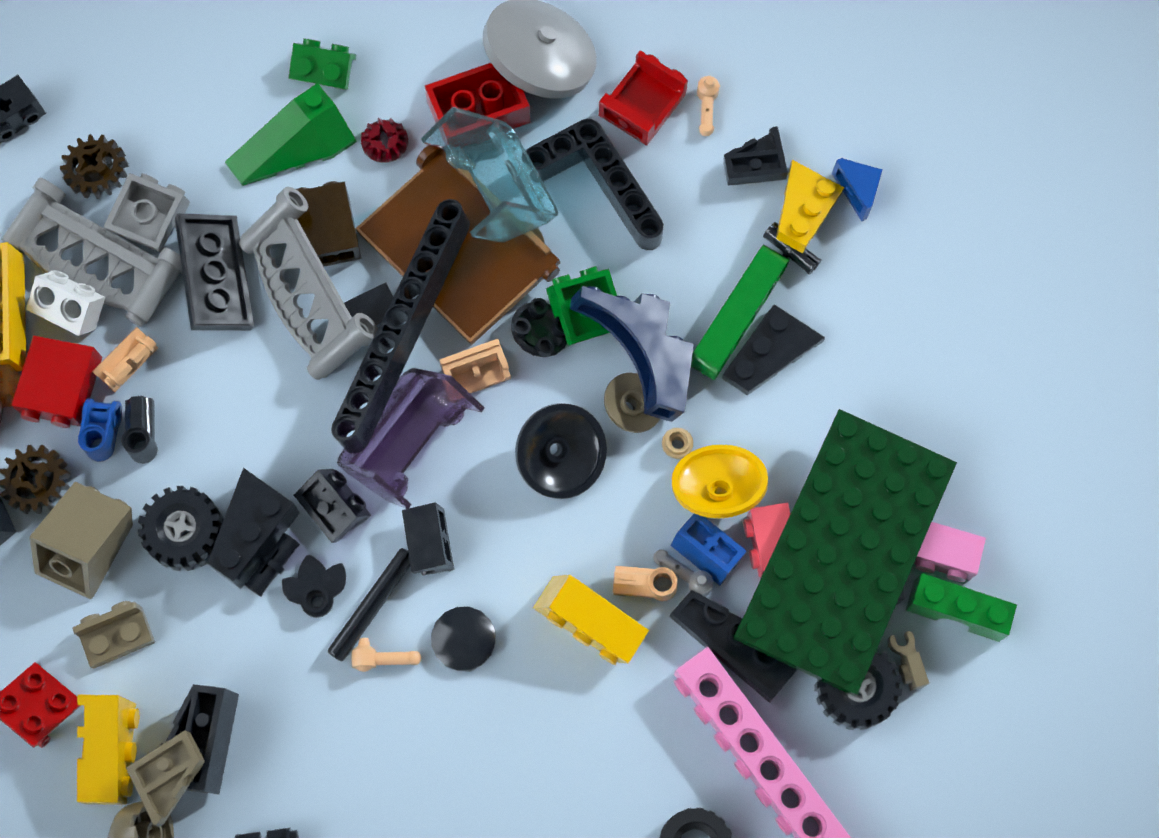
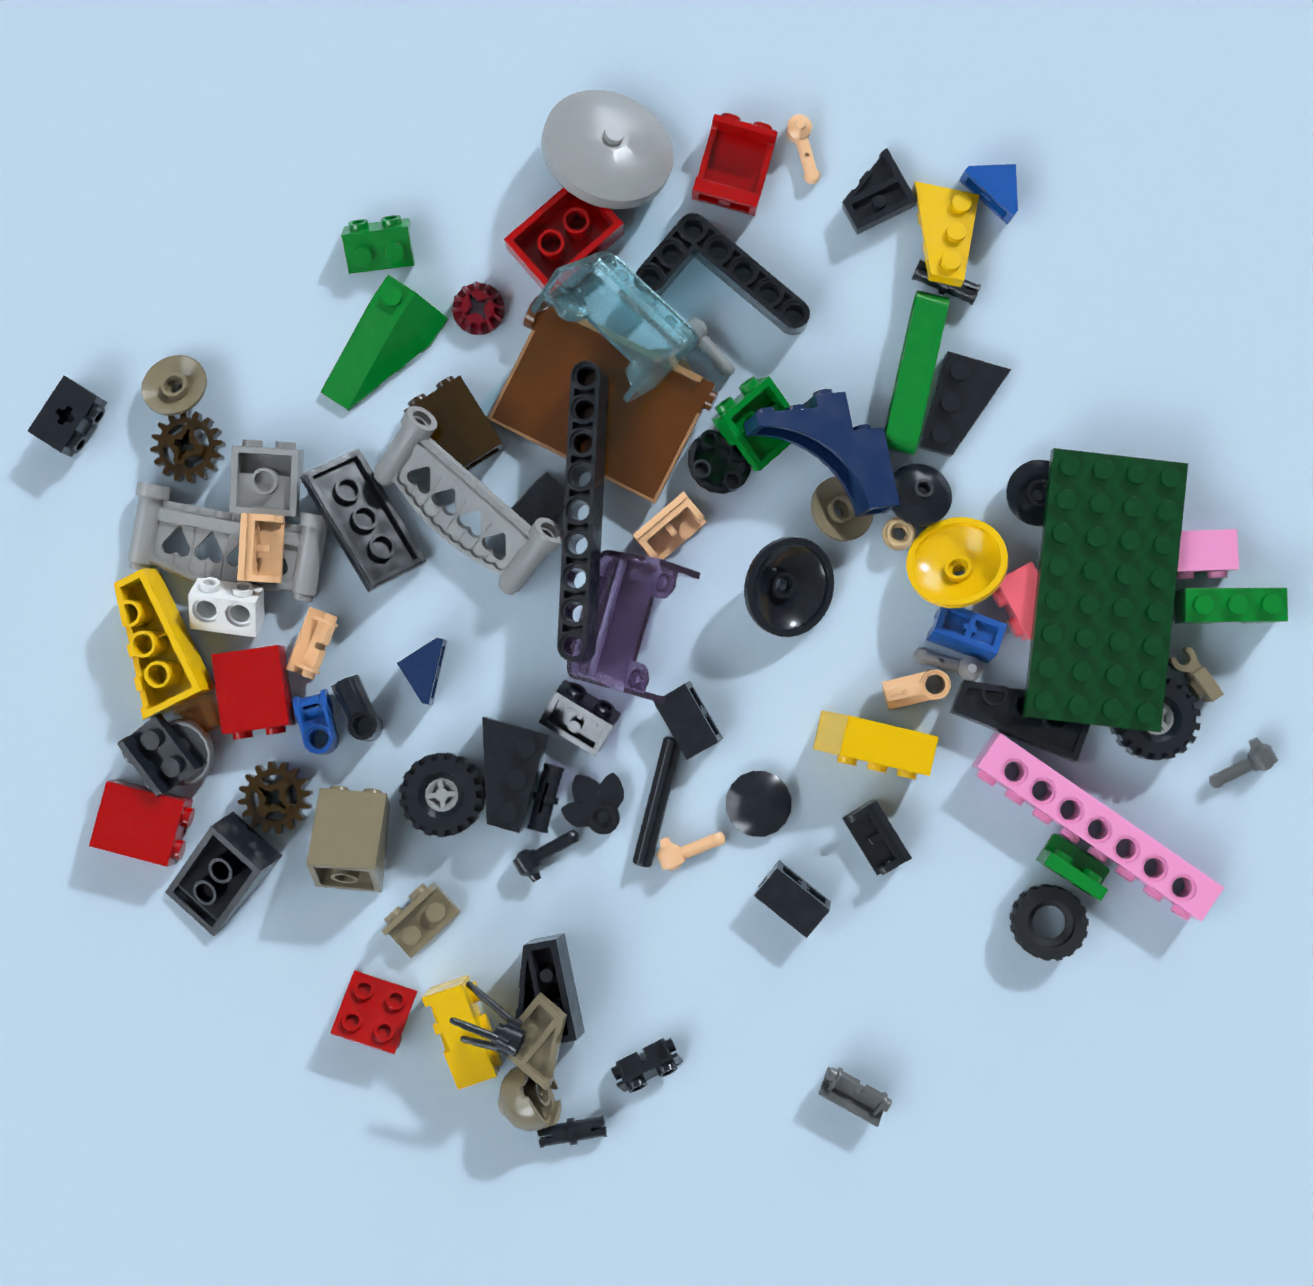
camera: 15 degrees left, 15 degrees up
none -> dark tan dish [141,355,207,416]
none -> light nougat hinge [237,513,286,583]
none -> dark blue slope [397,638,447,705]
none -> black plant [450,981,527,1057]
none -> black piece [512,829,579,882]
none -> light grey piece [676,316,735,377]
none -> black hinge [754,860,831,938]
none -> black hinge [842,799,912,875]
none -> black dish [892,464,952,526]
none -> black dish [1006,460,1050,526]
none -> green bracket [1036,833,1110,901]
none -> dark grey piece [1209,737,1278,788]

